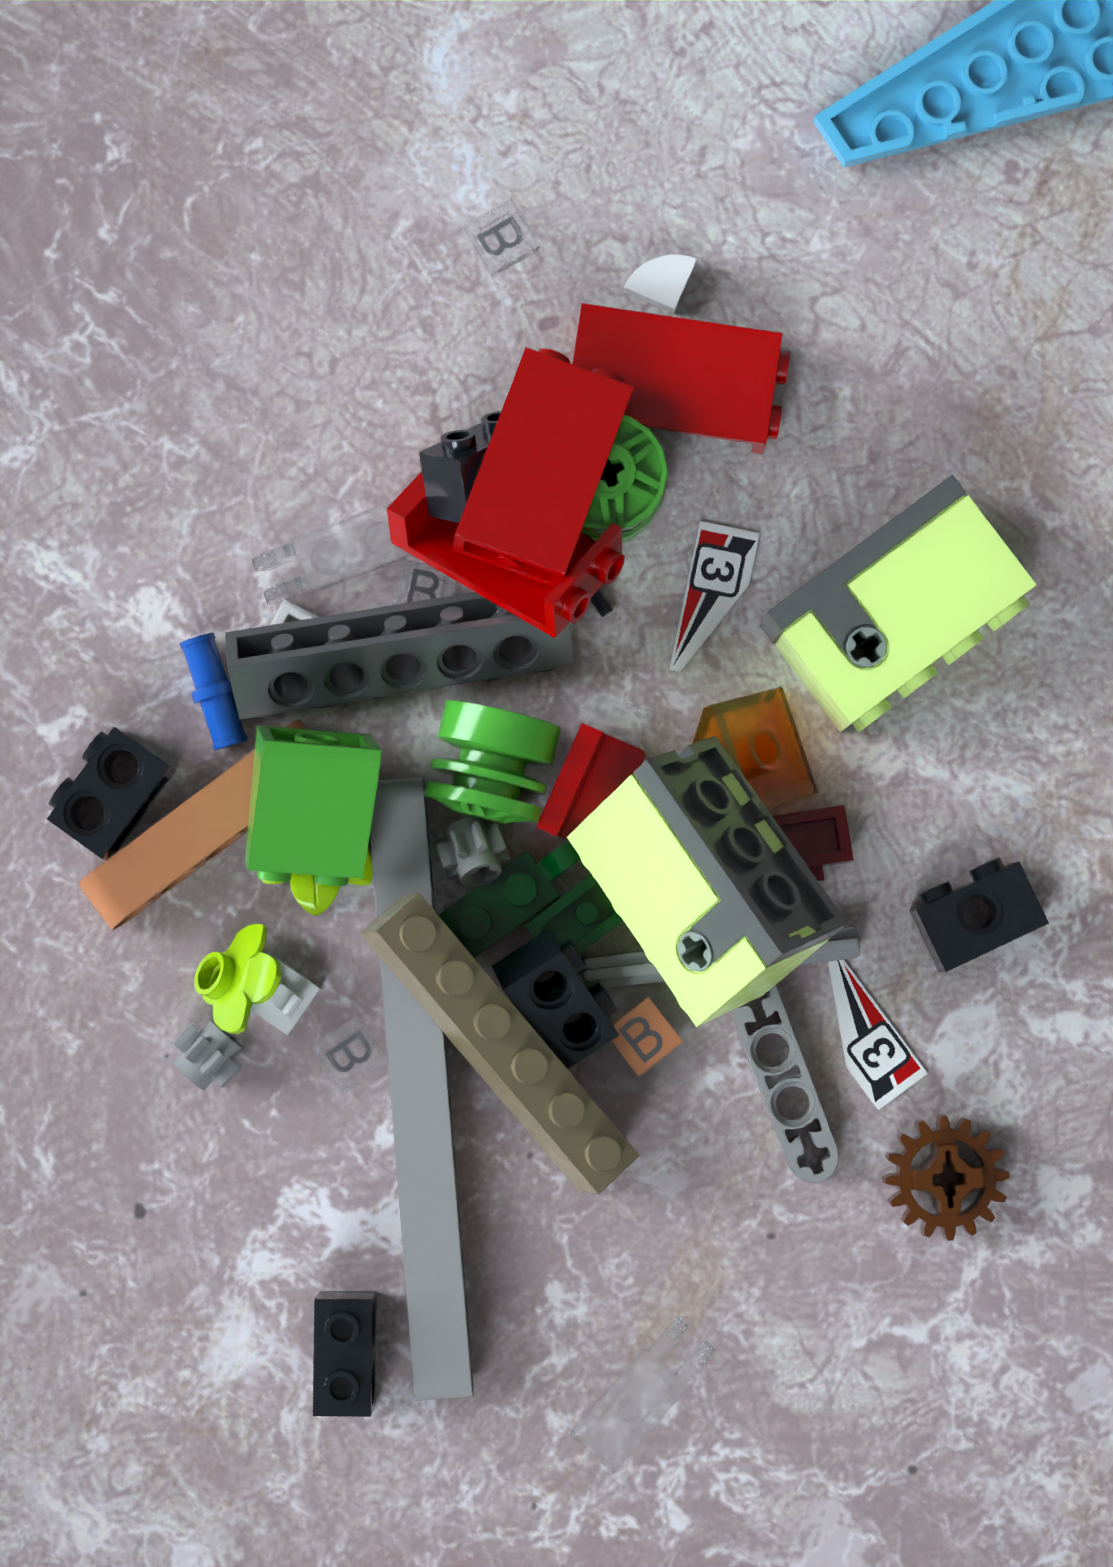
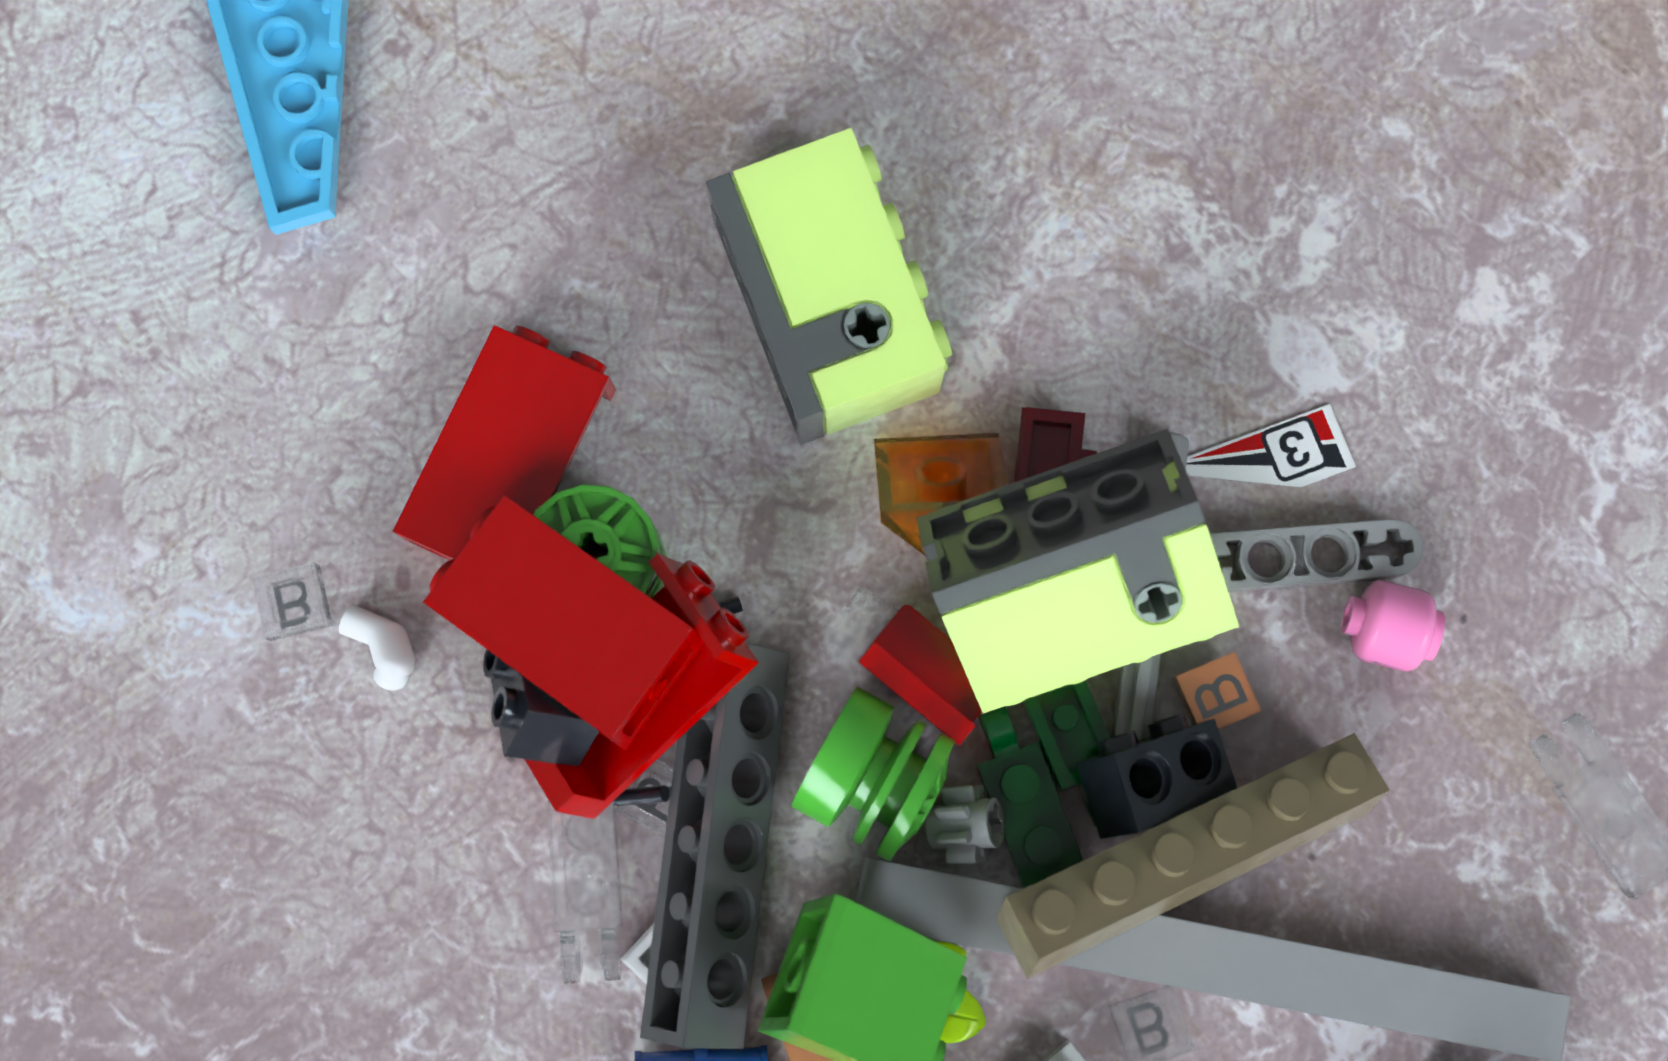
camera: 75 degrees left, 5 degrees down
white tile [623,254,697,313] -> none
sticker [669,521,760,672] -> none
reddish brown gear [882,1114,1010,1241] -> none
black brick [910,857,1049,972] -> none
none -> white arm [339,604,416,690]
none -> black piece [613,785,670,806]
none -> bright pink head [1341,580,1445,672]

